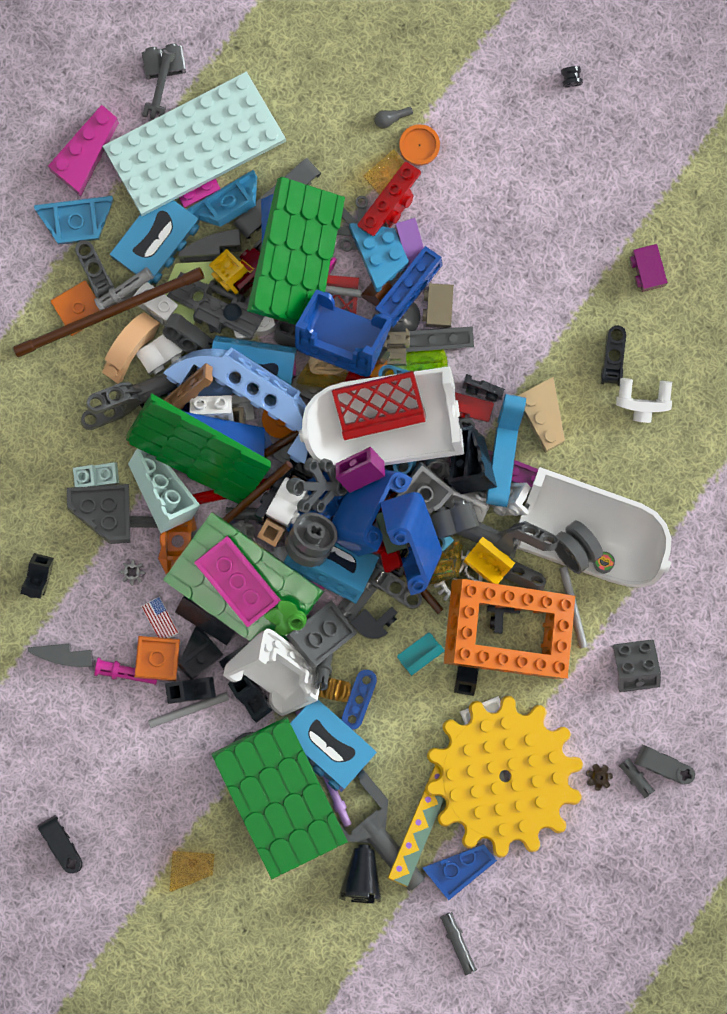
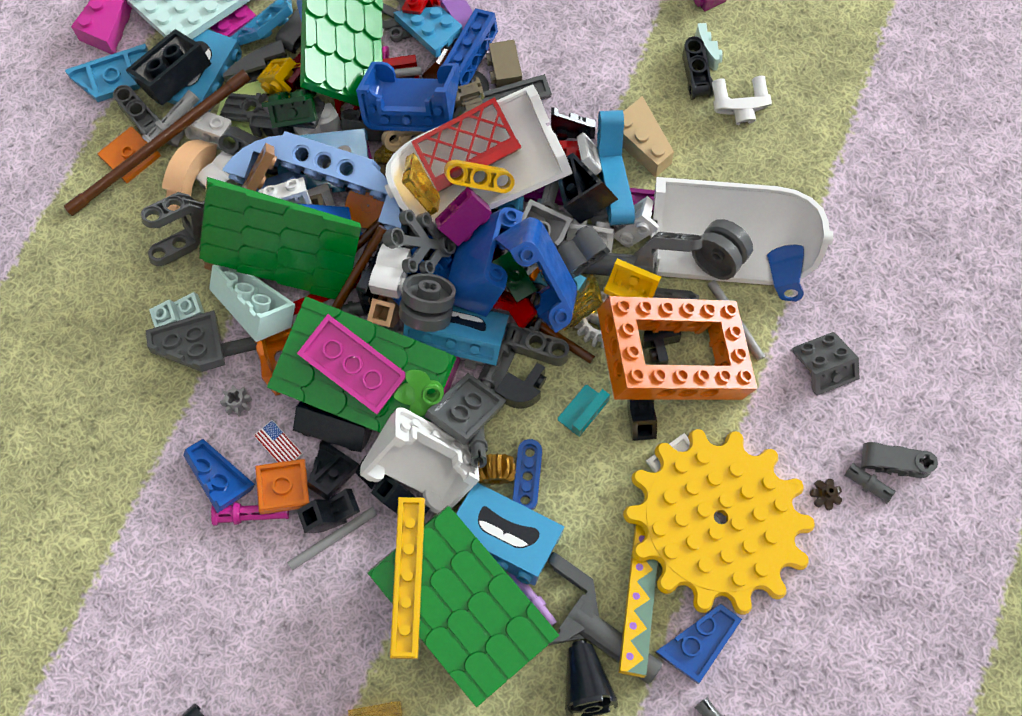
camera: 10 degrees left, 15 degrees down
black brick [20,553,54,599] -> none
dark grey slope [27,644,94,668] -> none
tile [593,552,615,573] -> none
none -> black slope [126,29,211,105]
none -> blue wing [183,439,255,513]
none -> dark green bracket [261,88,318,128]
none -> yellow tile [390,497,425,659]
none -> clear yellow wing [402,153,440,215]
none -> yellow beam [444,160,515,193]
none -> white tile [577,133,602,175]
none -> light aqua slope [695,23,722,71]
none -> blue piece [767,244,804,302]

